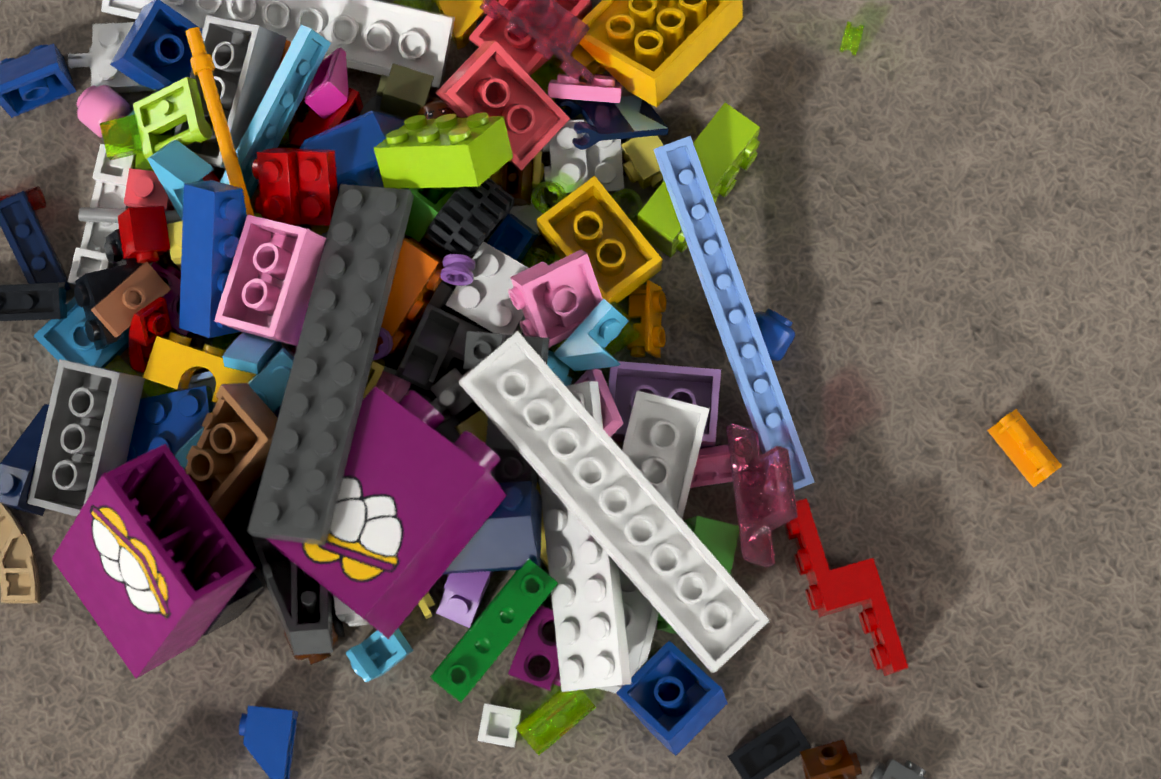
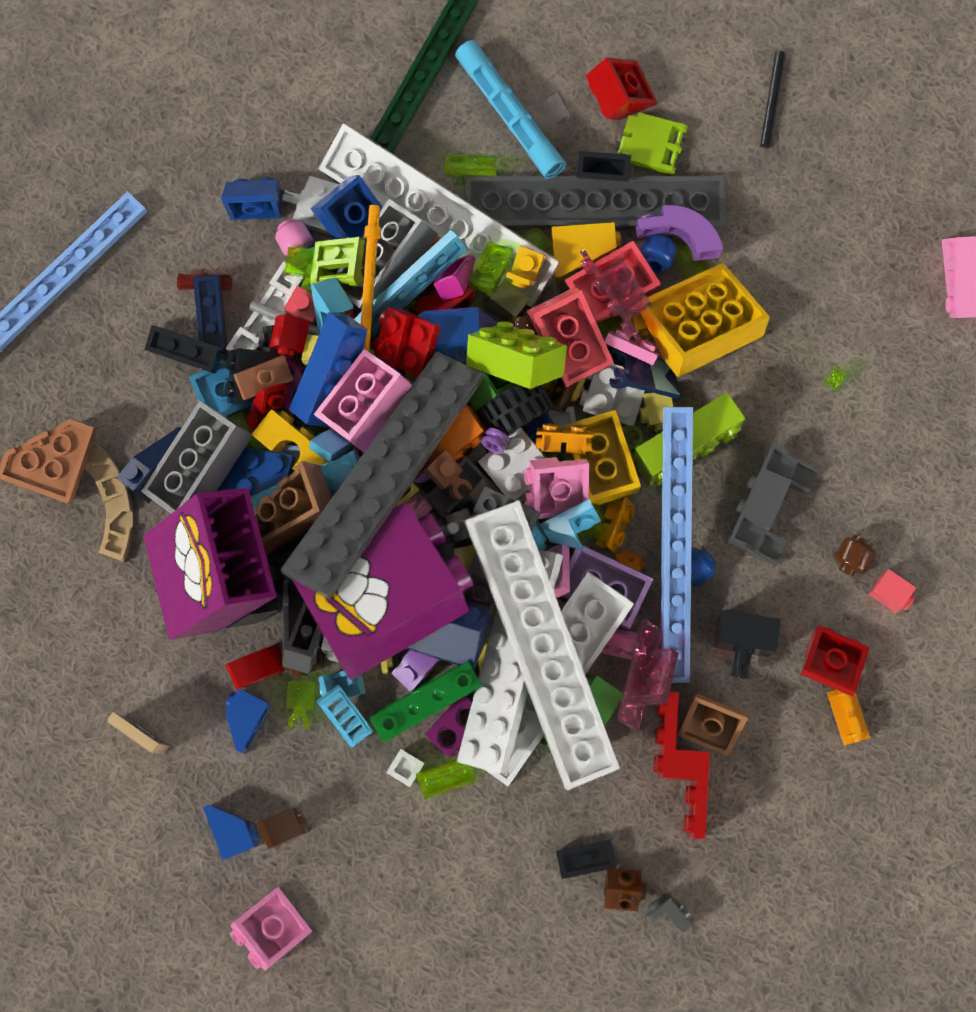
camera: 20 degrees right, 0 degrees up
clear neon green bush [531,181,567,213] -> none
blue slope [616,640,728,756] -> none
none -> red slope [225,644,285,690]
none -> clear neon green plate [286,681,317,730]
none -> medium azure slope [316,685,373,747]
none -> nougat plate [423,450,472,501]
none -> clear neon green plate [468,242,513,295]
none -> yellow bracket [506,246,546,289]
none -> light orange hinge [536,423,593,454]
none -> orange plant [614,550,645,572]
none -> medium nougat slope [677,693,749,757]
none -> black brick [713,609,781,679]
none -> dark grey bracket [728,443,819,567]
none -> red plate [800,625,870,697]
none -> reddish brown head [834,534,876,577]
none -> coral brick [868,569,916,613]

